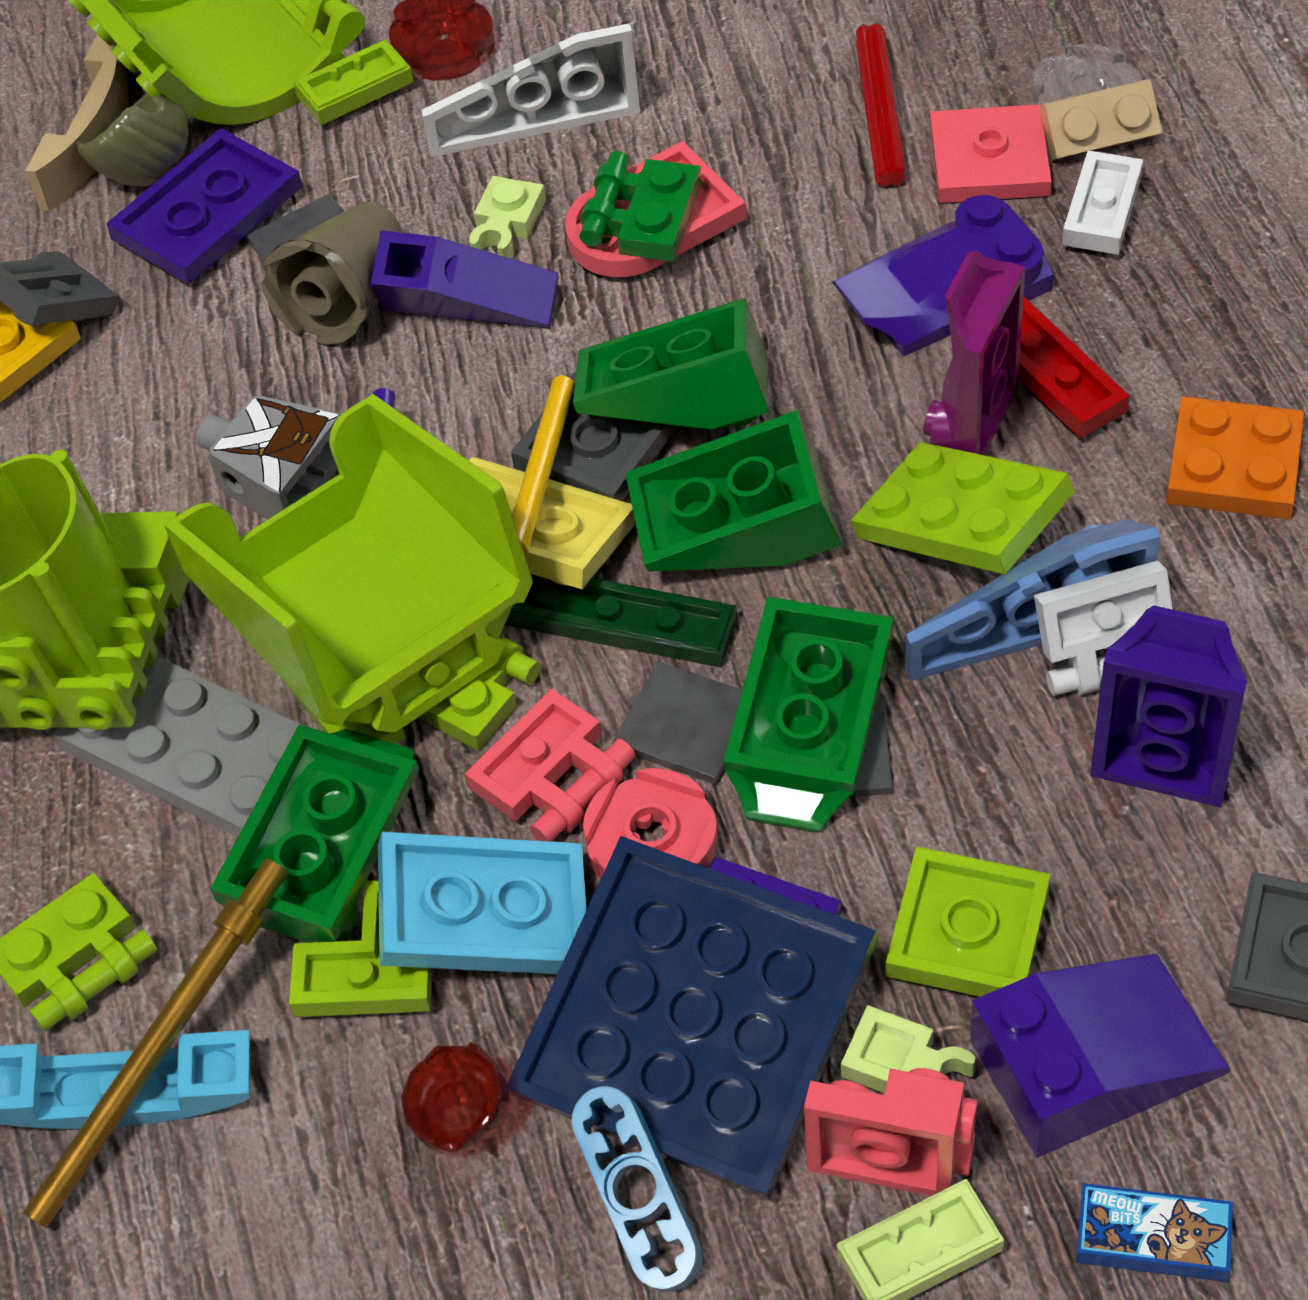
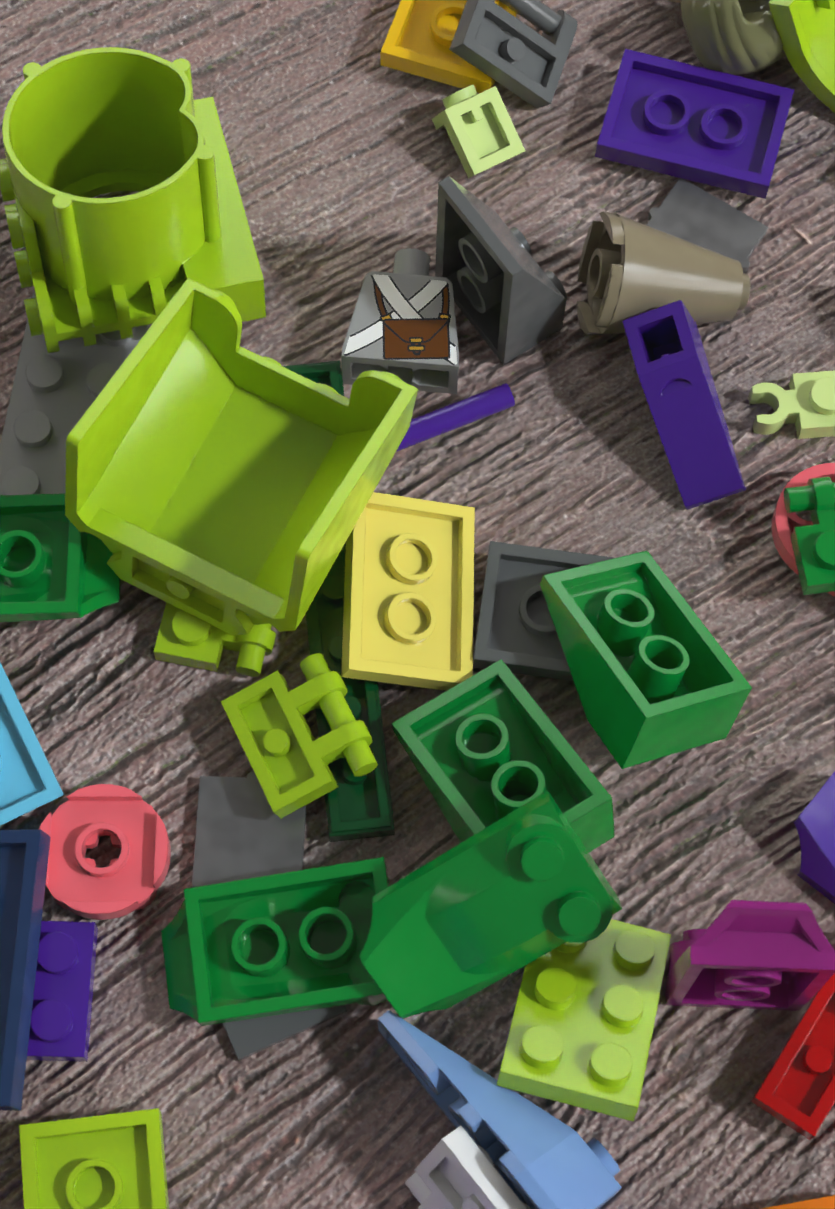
camera: 60 degrees right, 15 degrees up
coral plate [465,688,636,842] -> none
yellow bar [512,375,575,556] -> none
none -> lime plate [221,653,378,819]
none -> green slope [359,790,622,1019]
none -> yellowish green bracket [432,85,525,178]
none -> dark grey slope [435,176,567,365]

